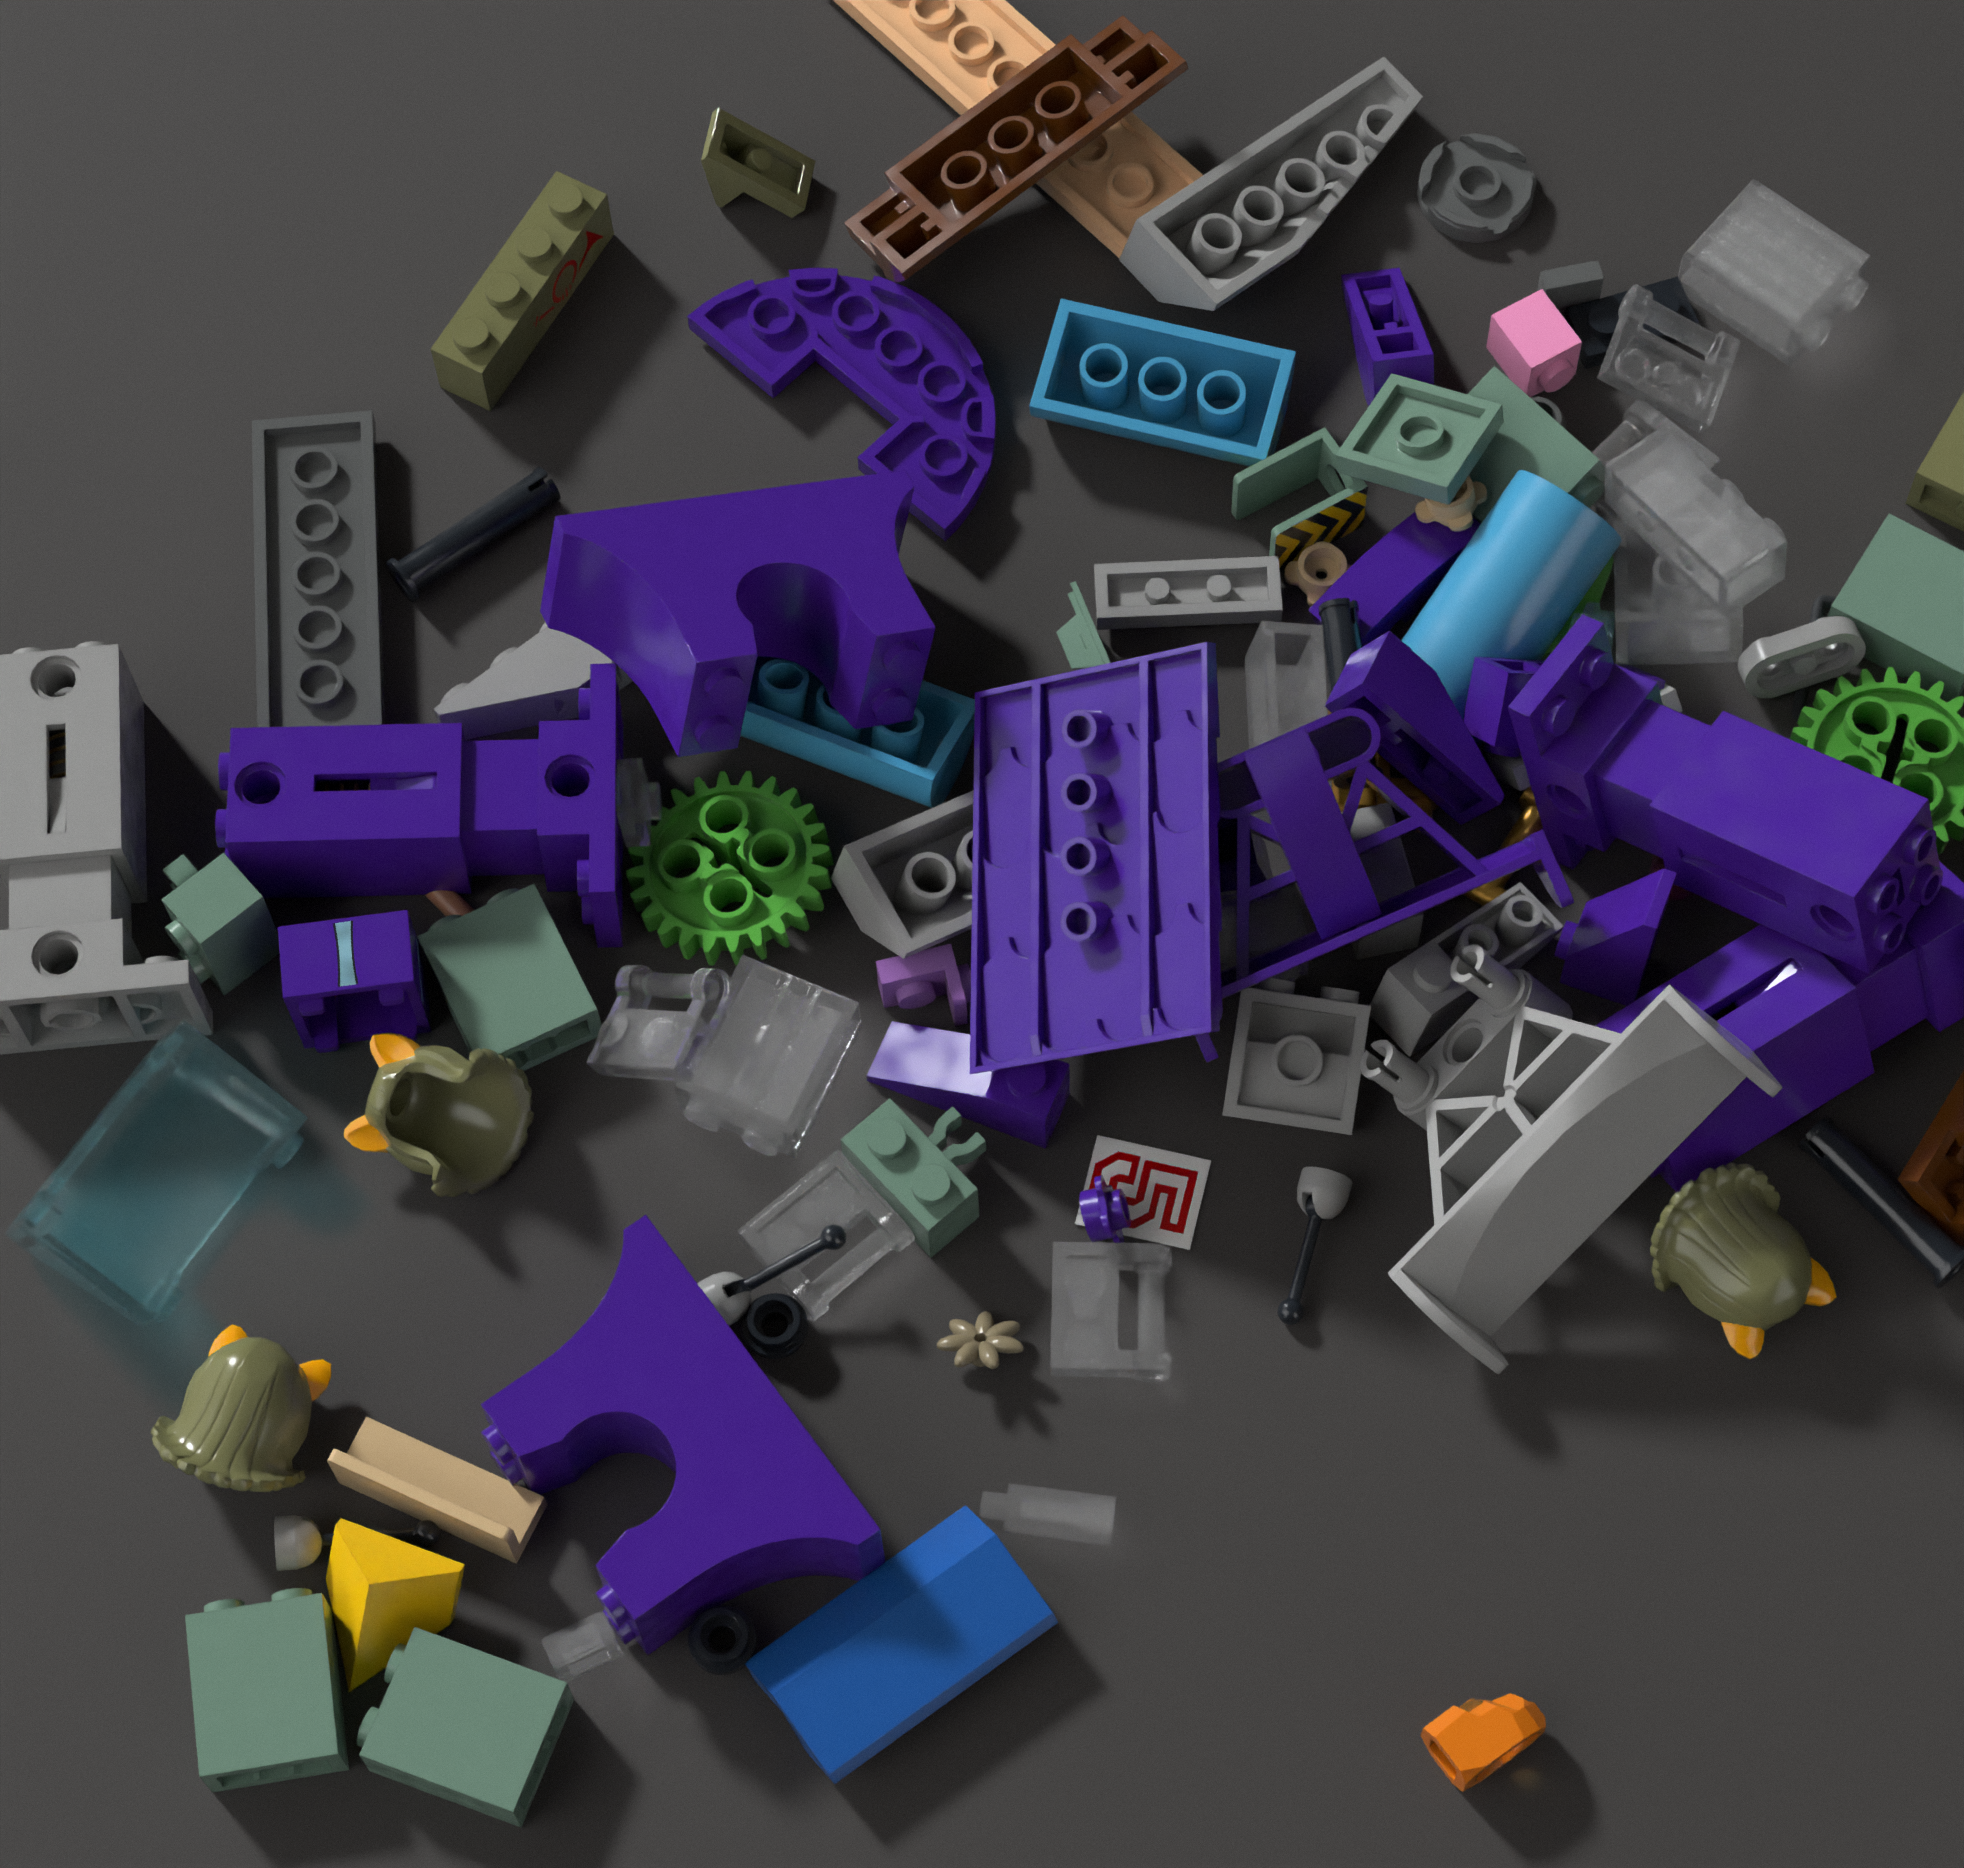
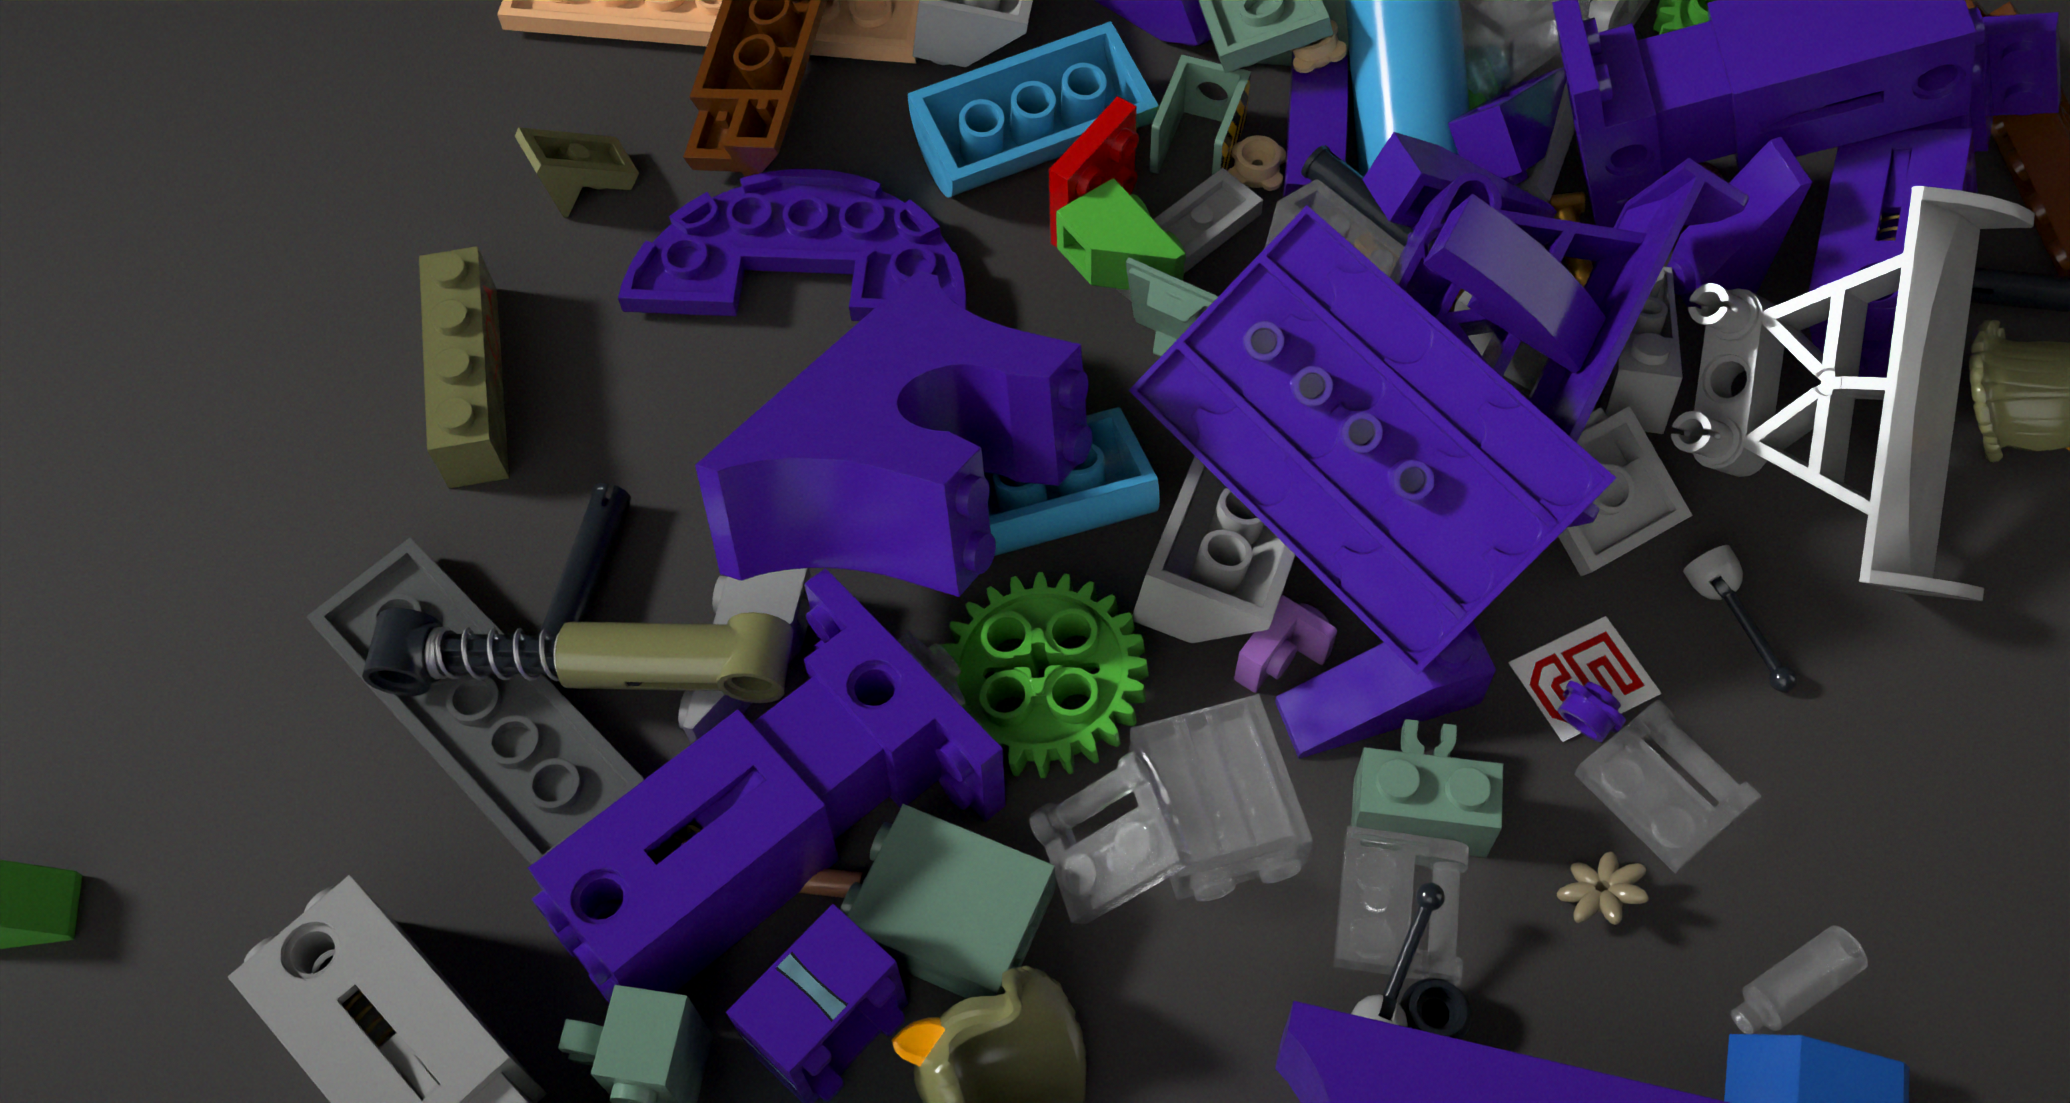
camera: 40 degrees left, 5 degrees down
none -> olive piece [362,608,794,703]
none -> red plate [1049,96,1139,247]
none -> bright green slope [1056,178,1186,290]

